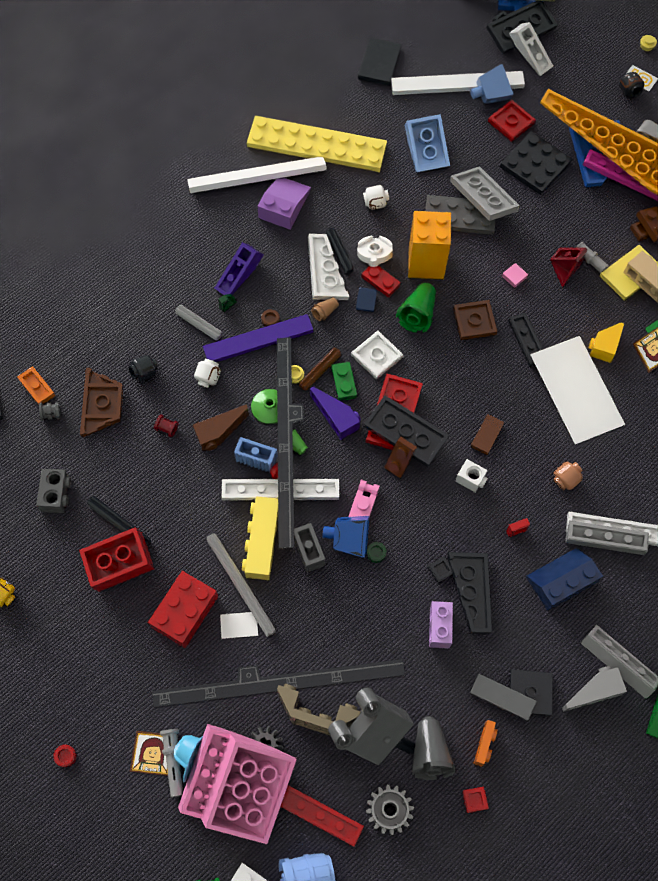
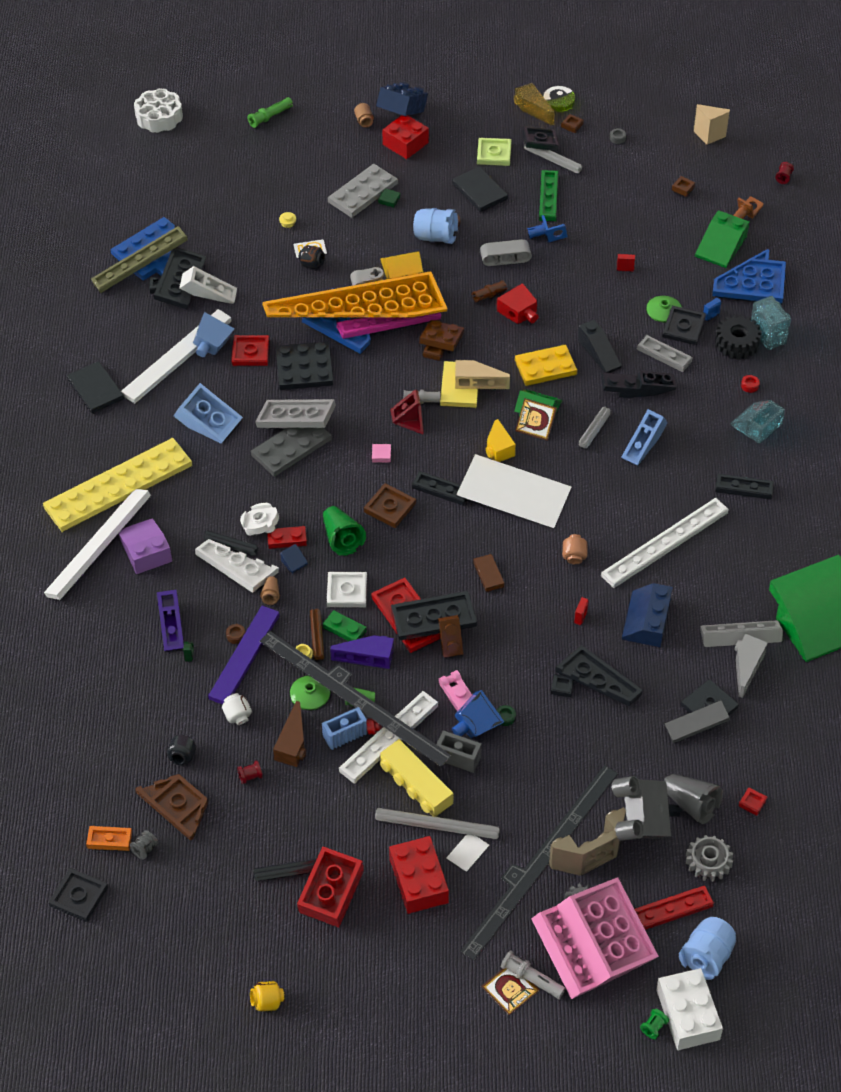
camera: 45 degrees left, 15 degrees down
dark grey brick [36,469,71,513] -> none
red tile [54,745,76,767] -> none
medium azure piece [174,735,203,782] -> none
light grey axle [175,305,222,340] -> none
white head [363,185,389,210] -> none
light orange brick [408,211,451,279] -> none
lavender brick [429,601,453,648] -> none
white brick [456,459,488,493] -> none
orange plate [473,720,498,767] -> none
light grey slope [565,520,649,555] -> none

